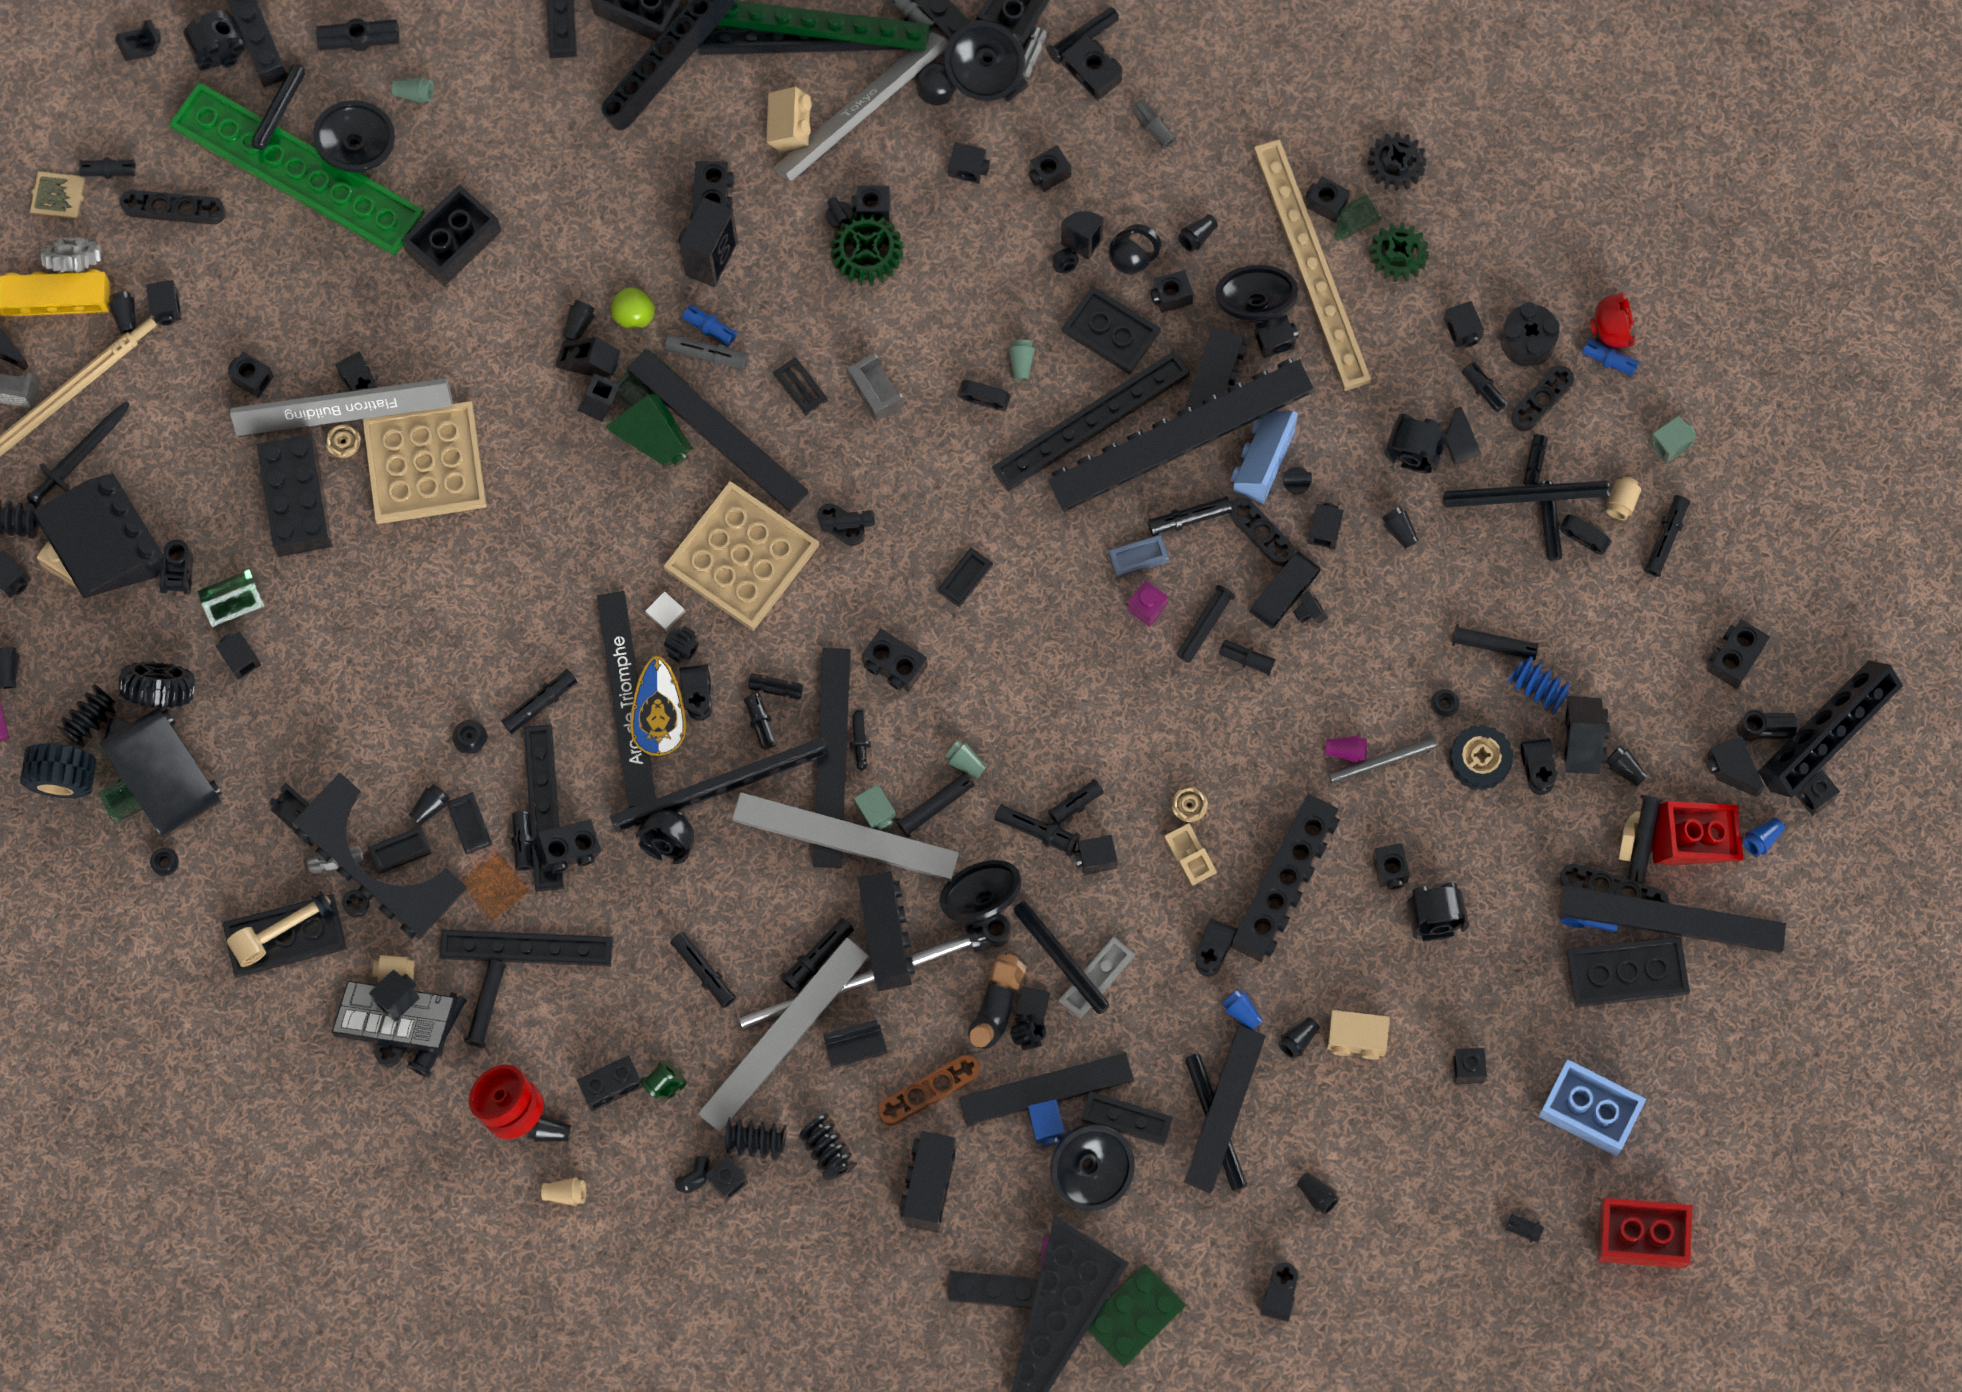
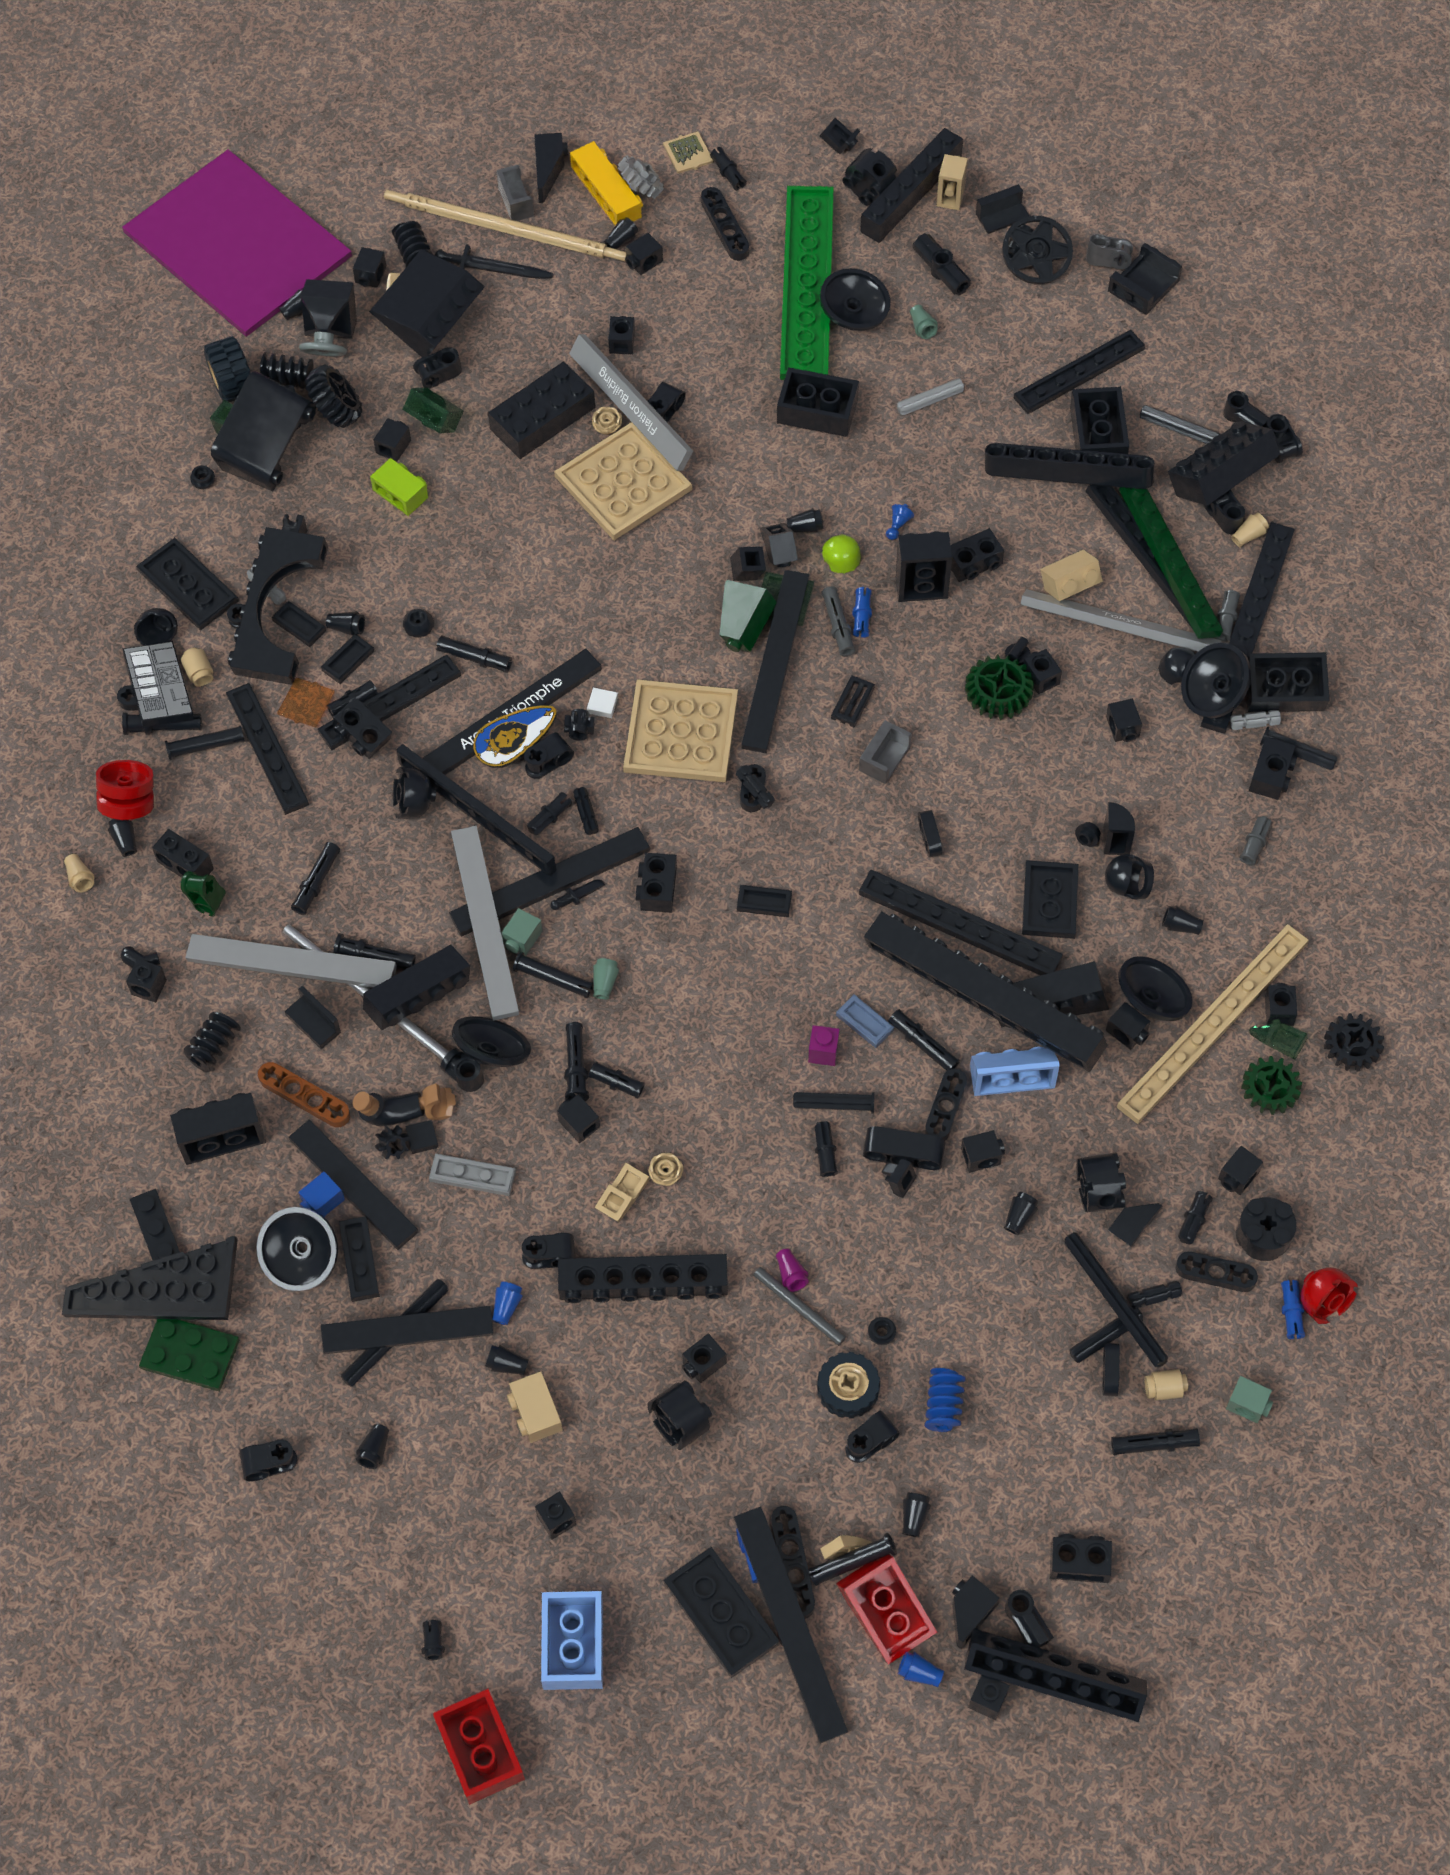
camera: 60 degrees right, 10 degrees down
tan piece [227,891,332,967] -> none
black axle [251,64,305,151] -> none
black brick [369,969,420,1022] -> none
black piece [725,1117,787,1161] -> none
sand green cone [1008,340,1035,381] -> none
black axle [1013,901,1110,1014] -> none
black brick [1028,145,1072,192] -> none
black brick [1150,270,1194,313] -> none
black plate [1283,467,1312,495] -> none
black pin [1452,624,1539,661] -> none
black brick [1564,696,1610,774] -> none
none -> black hair [134,608,178,646]
none -> black piece [299,279,357,356]
none -> lime brick [370,458,428,516]
none -> blue piece [886,504,914,541]
none -> light grey axle [897,378,964,416]

